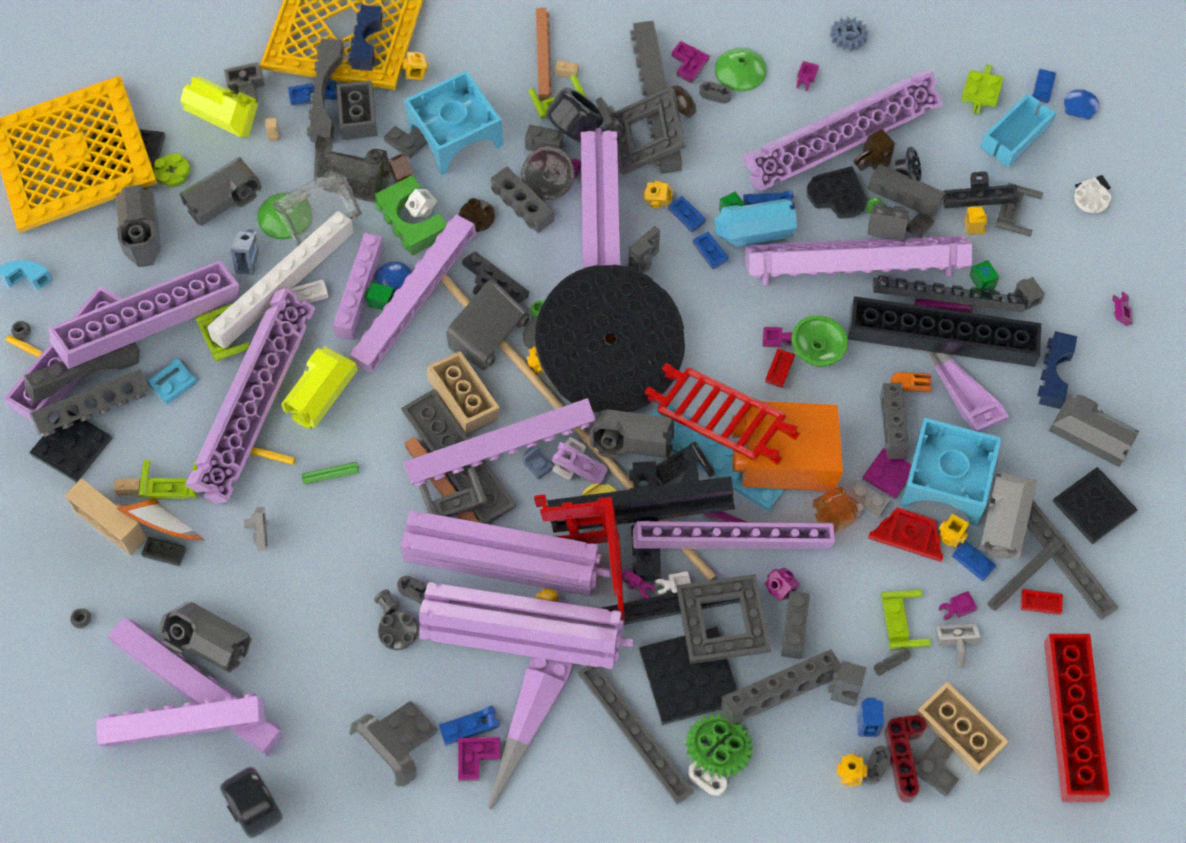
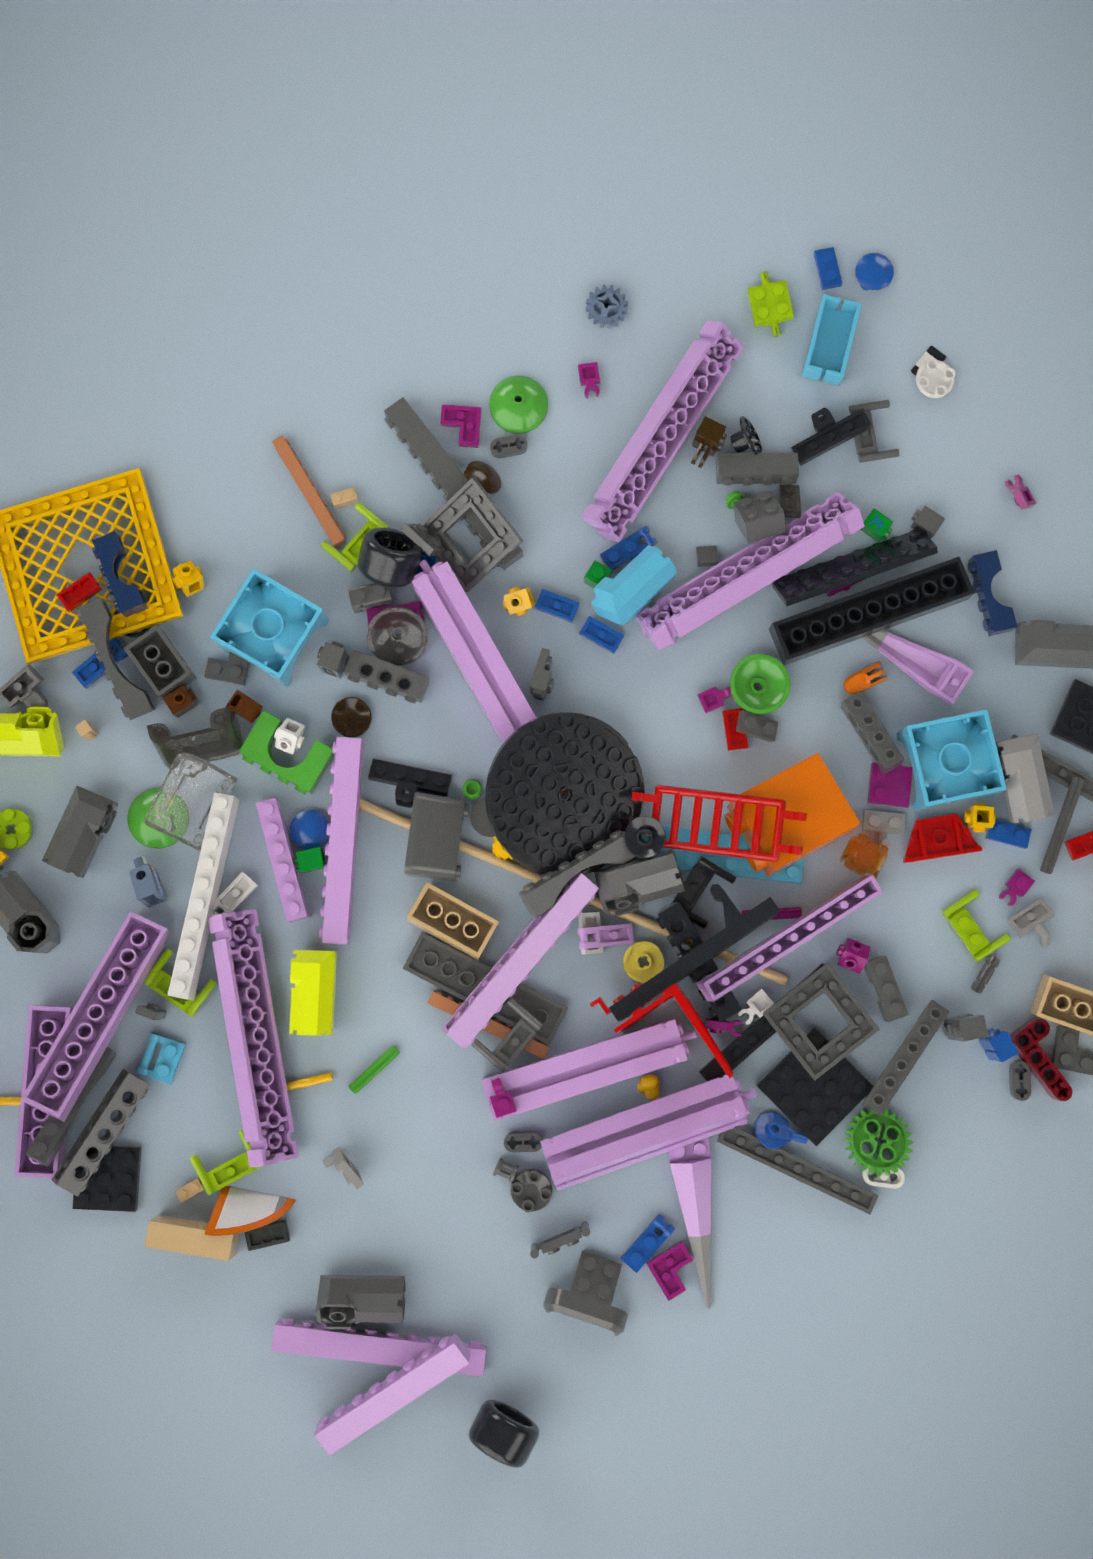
camera: 30 degrees left, 20 degrees up
dark grey plate [70,608,91,628] -> none
sand blue bracket [523,445,553,480] -> none
black plate [806,166,866,219] -> none
yellow brick [837,754,867,786] -> none
yellow brick [964,207,987,235] -> none
none -> red plate [56,572,103,612]
none -> dark grey plate [135,1002,167,1020]
none -> reddish brown brick [163,685,198,718]
none -> dark grey brick [317,641,349,679]
none -> magenta plate [490,1078,517,1118]
none -> dark grey arch [519,830,636,917]
none -> dark grey plate [530,1222,590,1259]
none -> black dish [624,816,666,858]
none -> dark grey slope [696,546,718,567]
none -> dark grey plate [736,711,778,742]
none -> blue piece [753,1111,808,1149]

